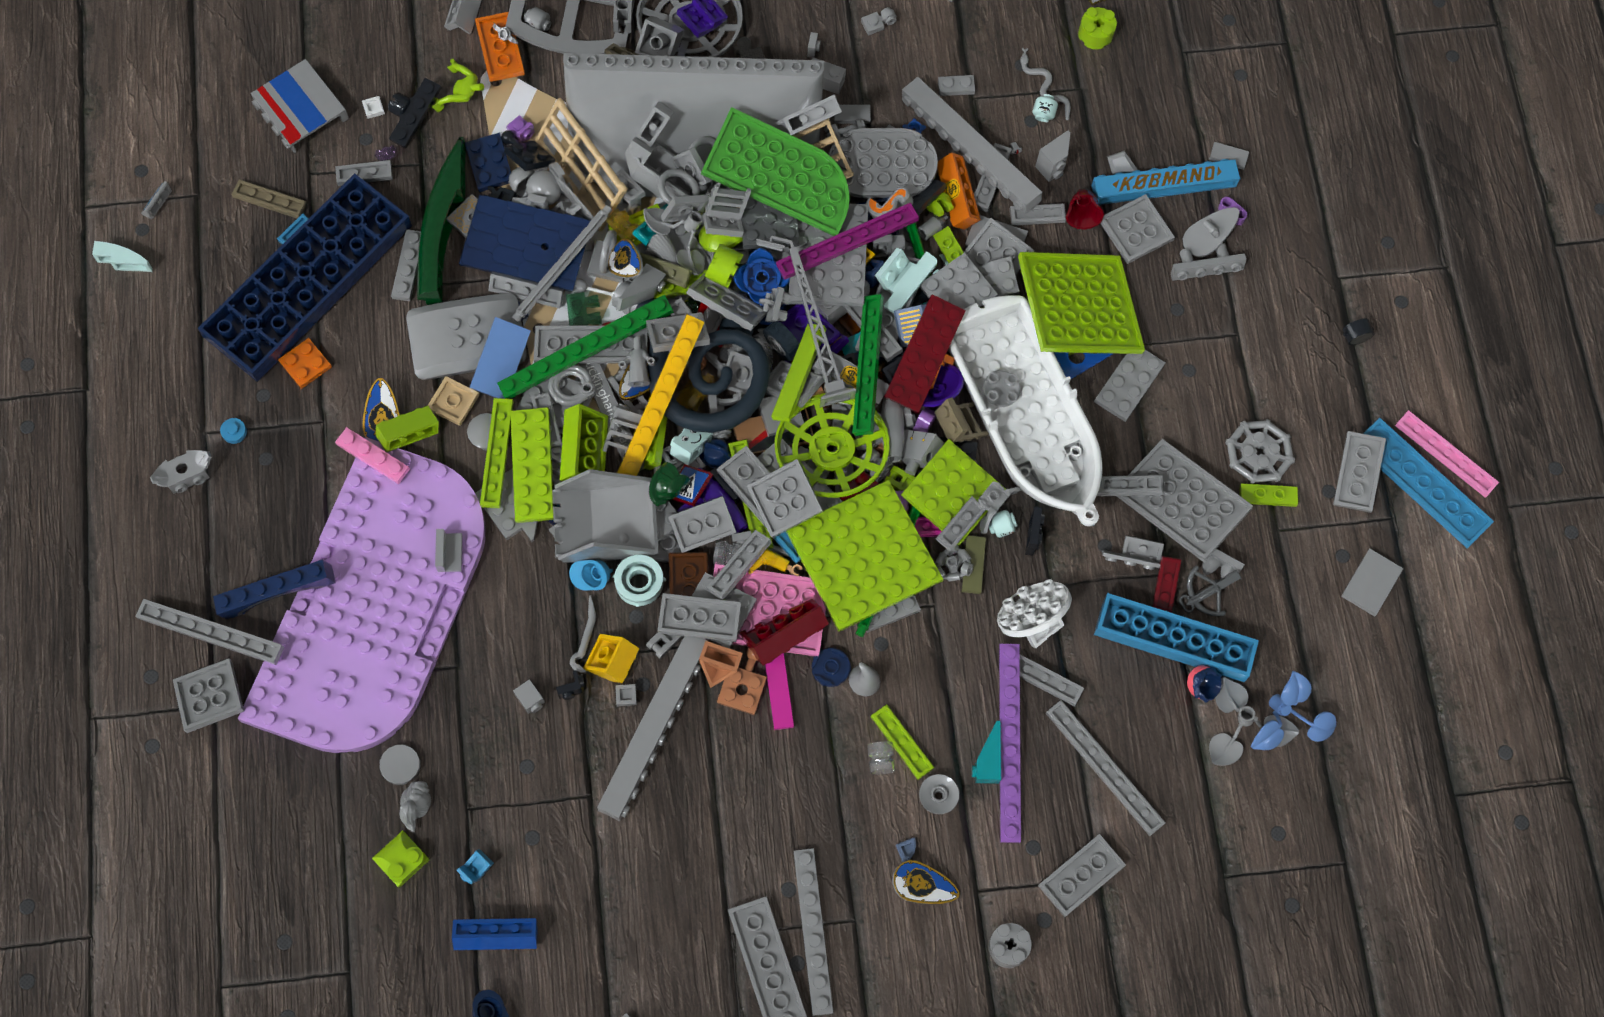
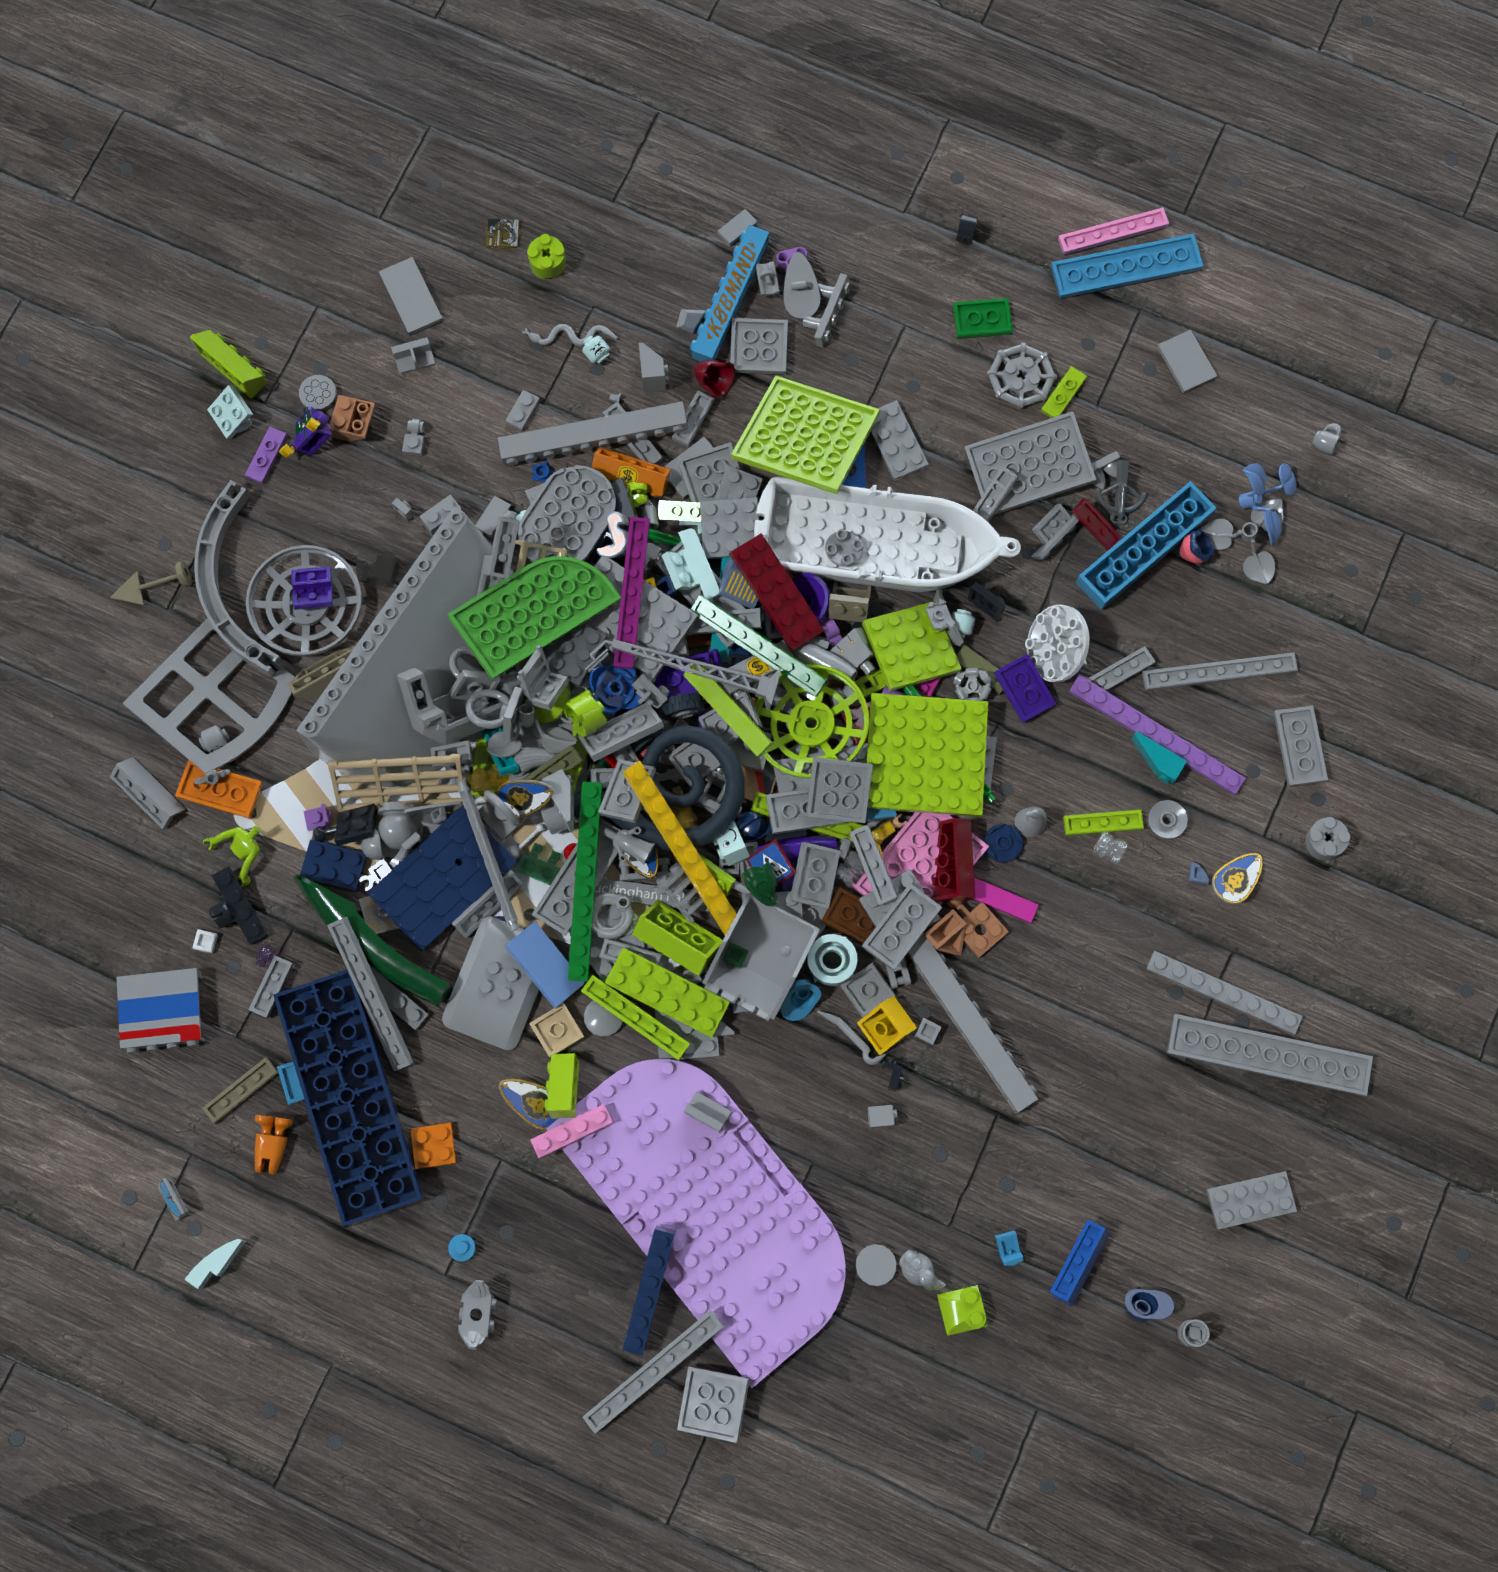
camera: 55 degrees left, 5 degrees up
light grey slope [635,16,685,56] -> none
light grey tile [936,496,986,552] -> none
light grey plate [1333,431,1386,513] -> none
none -> orange piece [254,1115,293,1175]
none -> light grey plate [327,916,414,1071]
none -> dark green tile [722,942,748,969]
none -> light grey hips [755,261,779,298]
none -> light grey tile [840,963,895,1018]
none -> green tile [953,298,1013,339]
none -> dark purple plate [994,653,1056,723]
none -> light grey piece [1312,423,1342,455]

